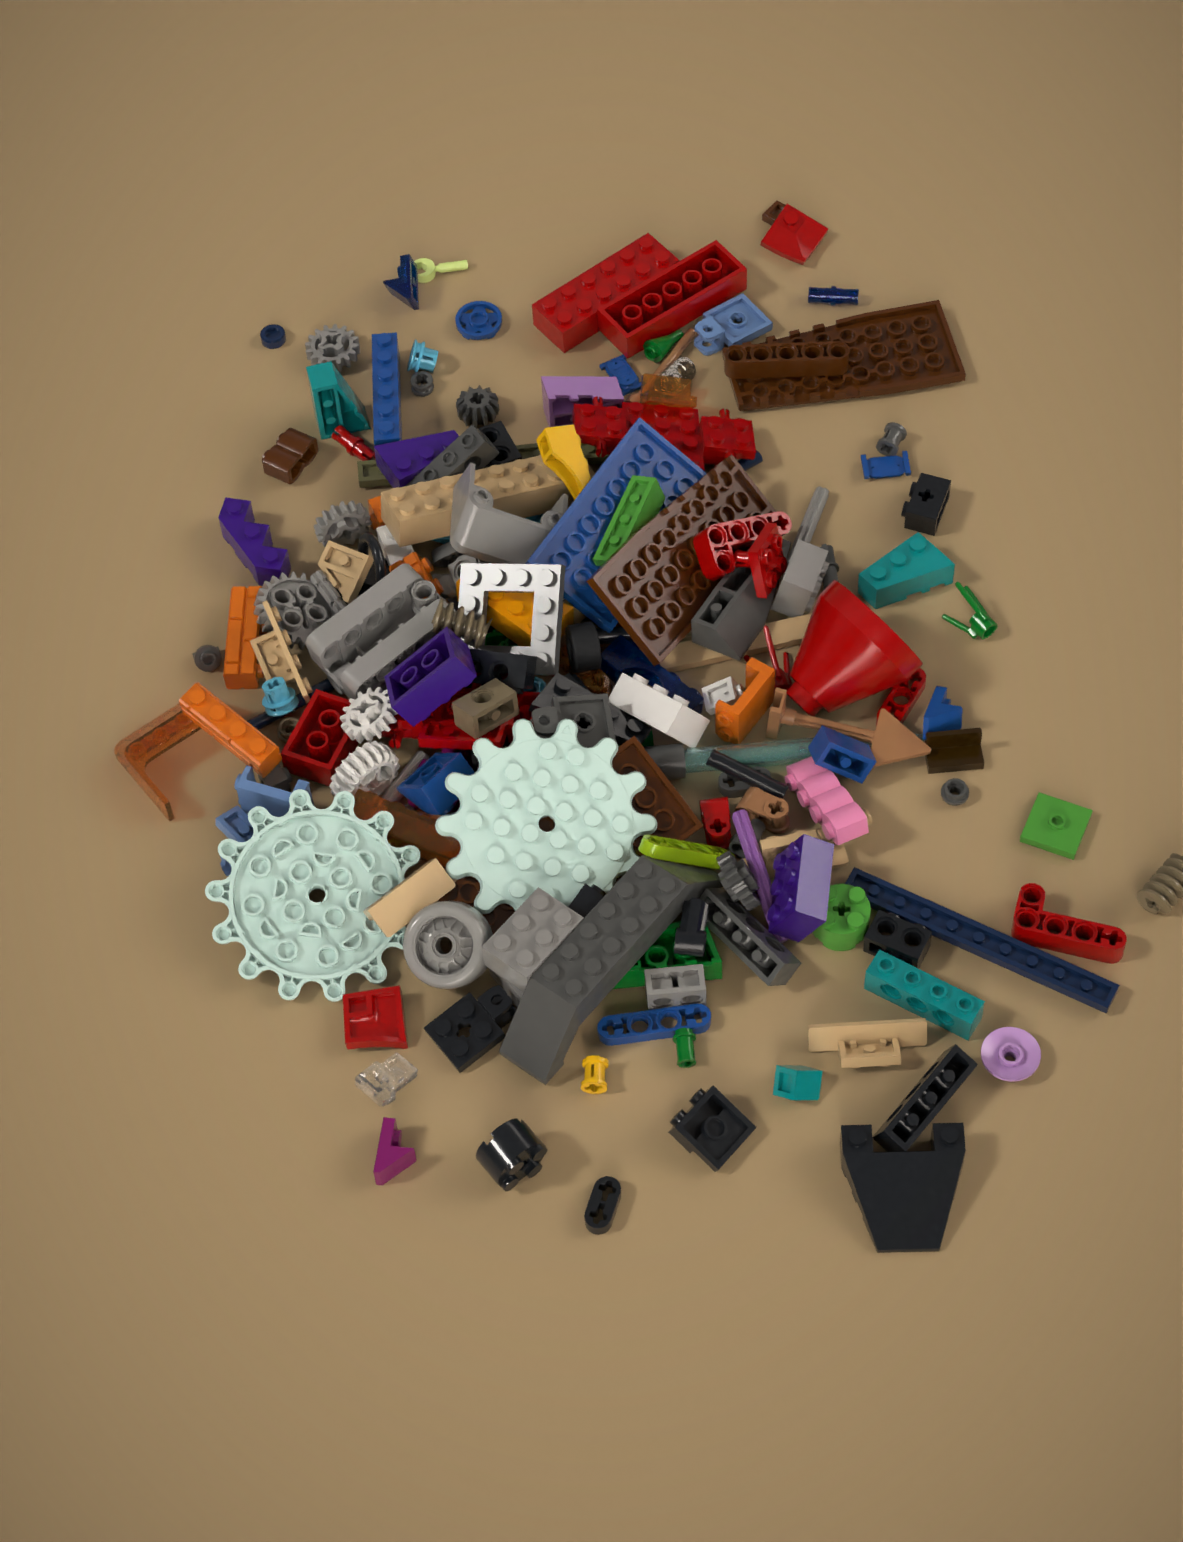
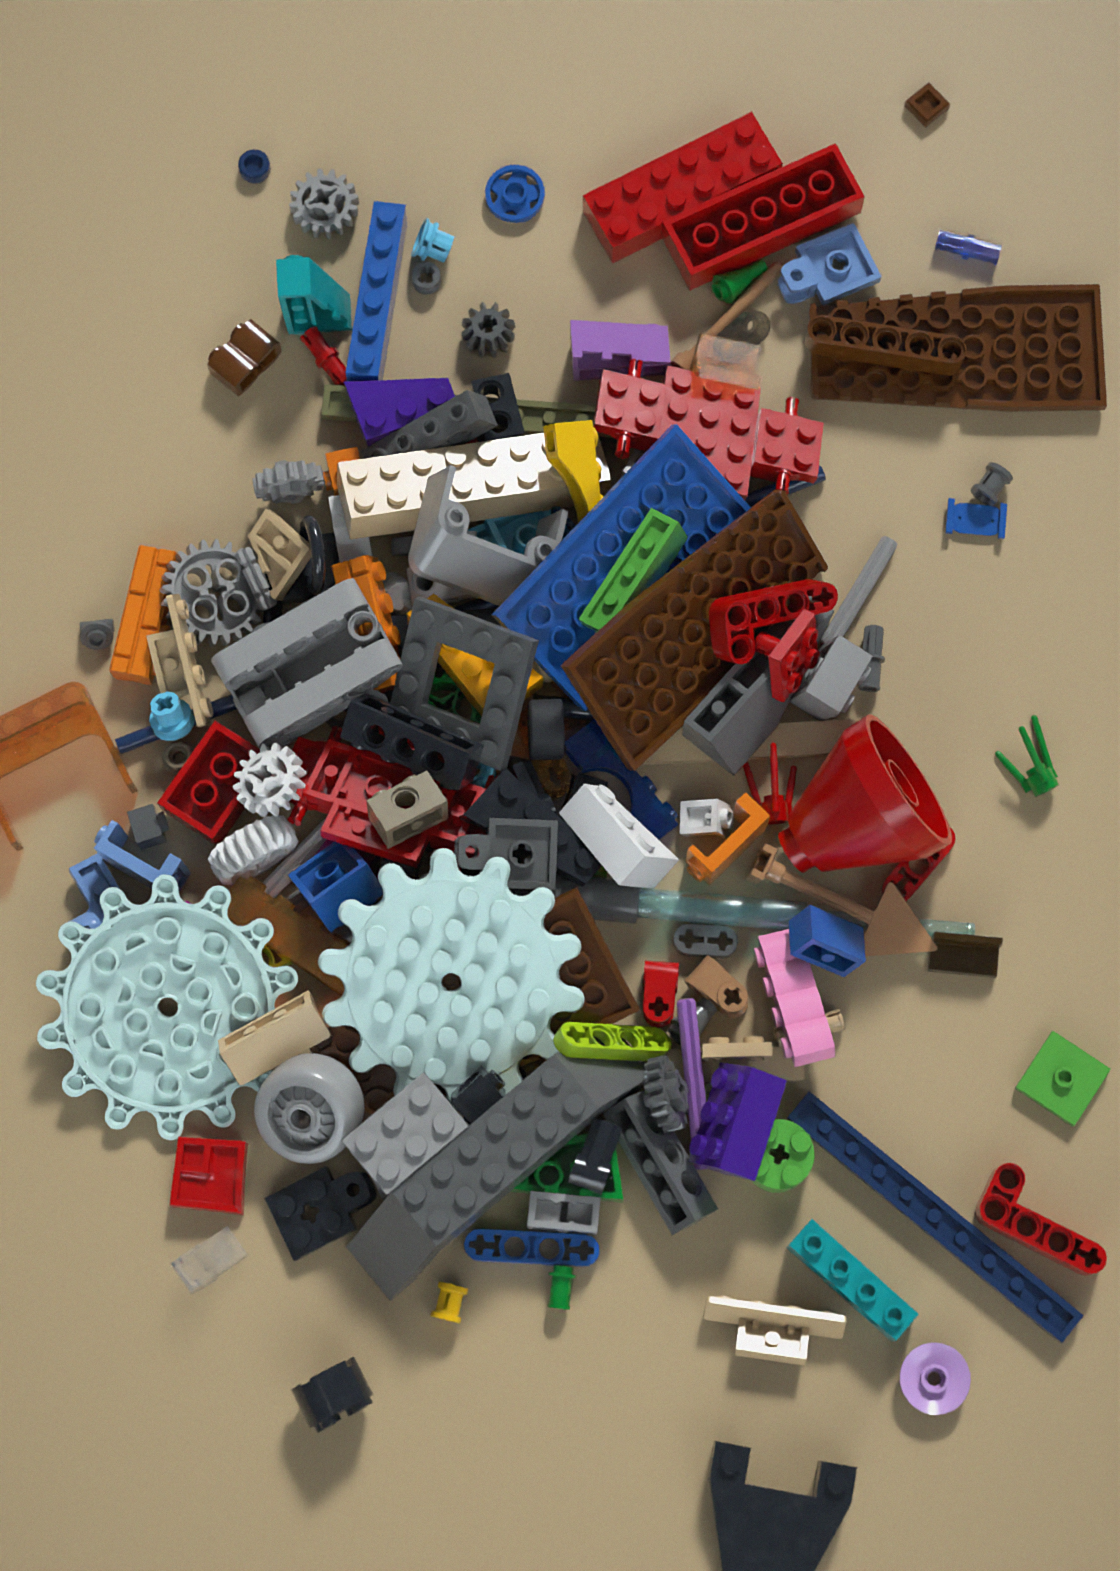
camera: 10 degrees right, 20 degrees up
orange brick [179,682,282,778] -> none
dark purple brick [218,497,291,586] -> none
magenta slope [373,1117,417,1185] -> none
clear blue slope [383,254,419,310] -> none
dark purple brick [384,627,477,727] -> none
yellowish green piece [411,258,468,283] -> none
dark tan piece [431,598,493,649] -> none
black beam [584,1176,621,1235] -> none
blue piece [599,355,645,396] -> none
black plate [668,1085,757,1172] -> none
black pin [706,748,790,799] -> none
red plate [760,203,828,265] -> none
teal panel [773,1065,823,1100] -> none
teal wedge [857,532,955,609] -> none
black brick [863,910,932,969] -> none
black brick [872,1044,978,1152] -> none
black brick [901,473,951,536] -> none
blue slope [923,686,963,740] -> none
dark grey plate [941,778,969,806] -> none

